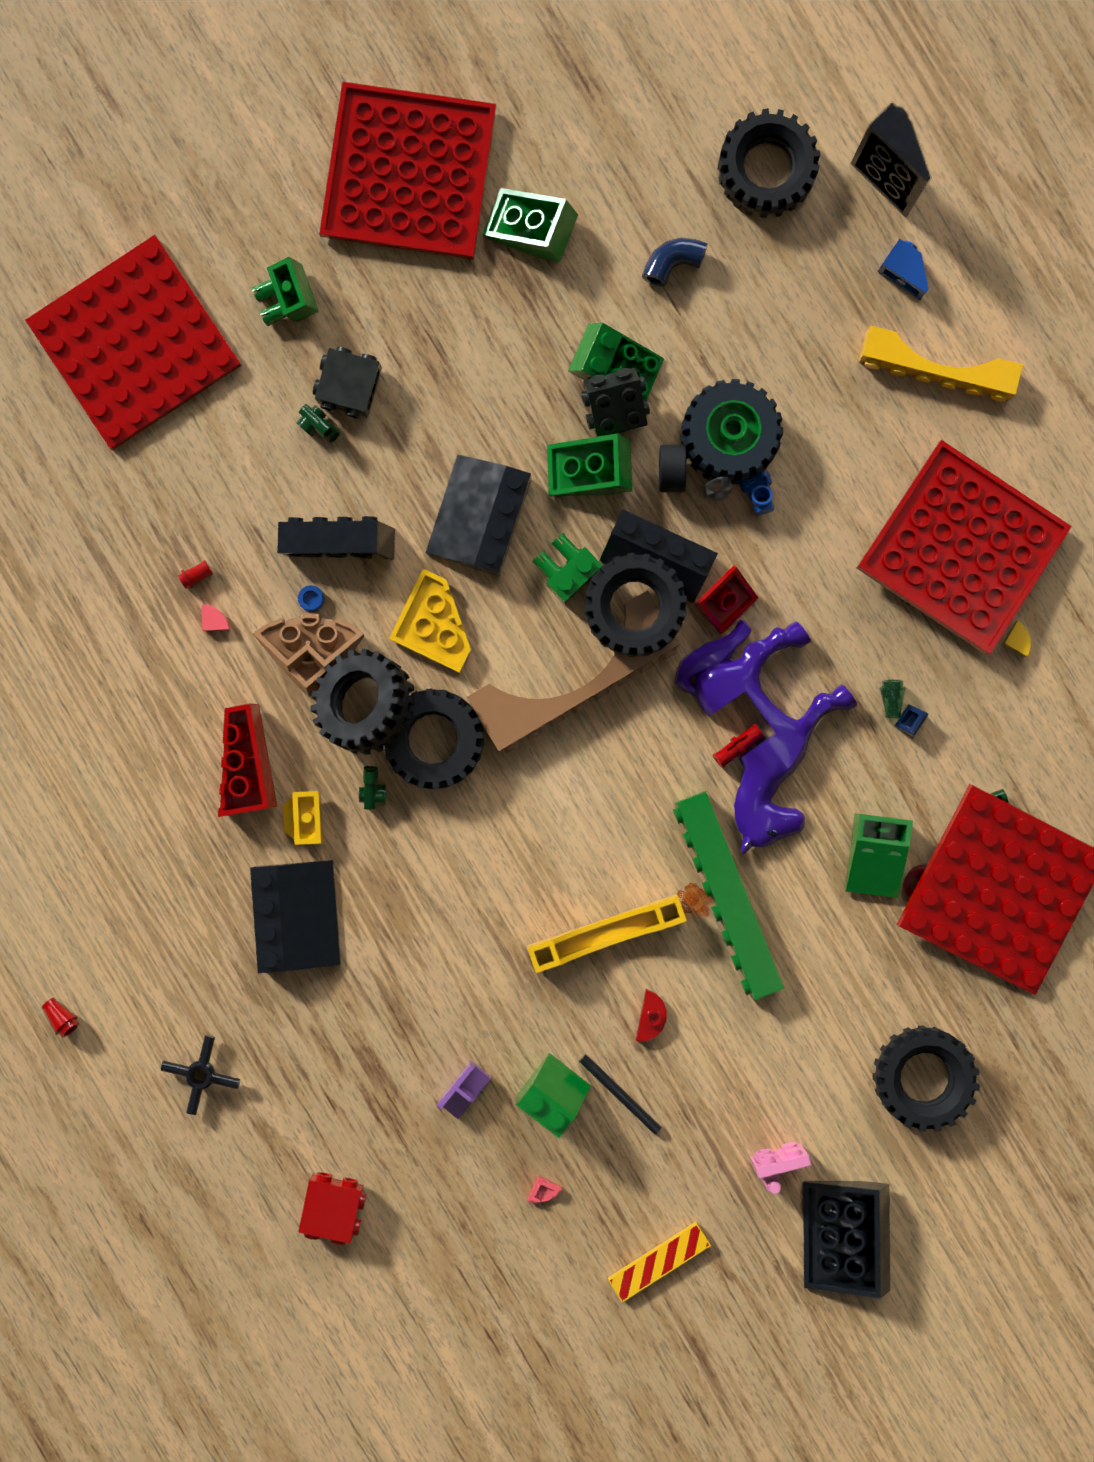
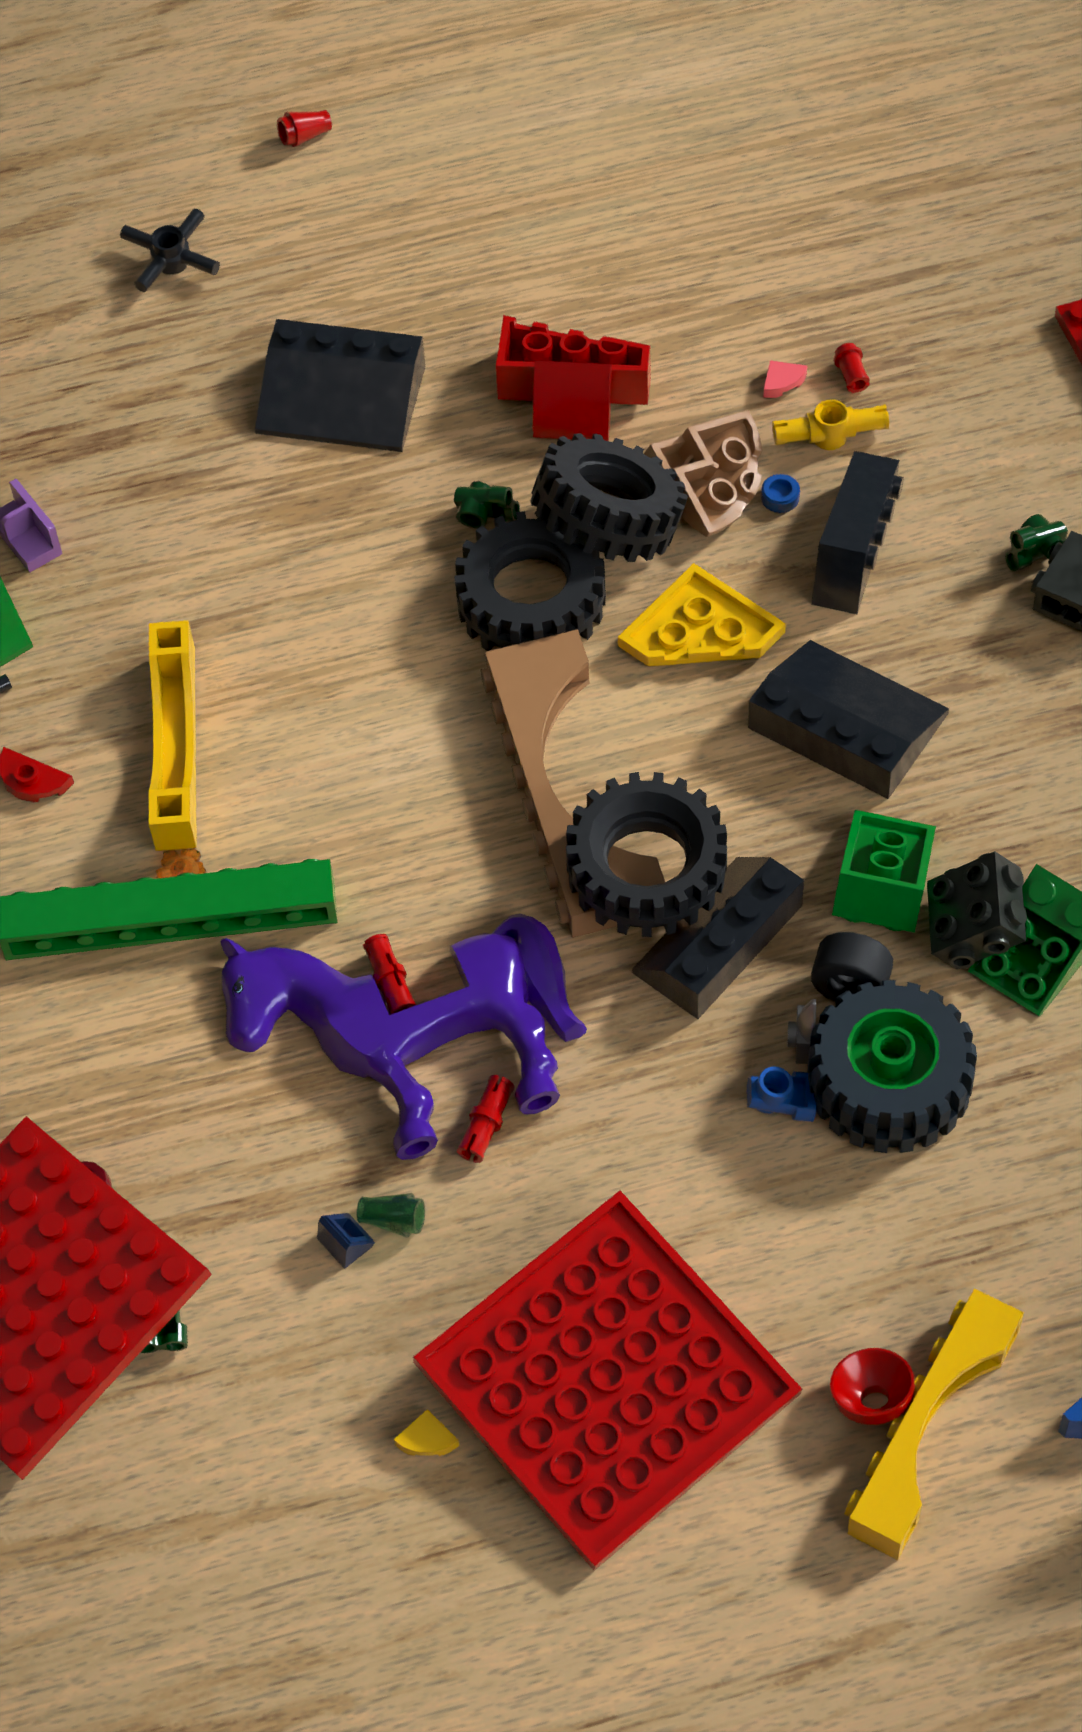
camera: 105 degrees right, 30 degrees down
yellow slope [283,791,323,845] -> none
green brick [532,532,602,605] -> none
red slope [693,565,759,634] -> none
green slope [845,813,913,898] -> none
none -> red pin [457,1075,515,1163]
none -> red slope [533,360,612,441]
none -> yellow pin [772,399,889,450]
none -> red piece [830,1348,915,1425]

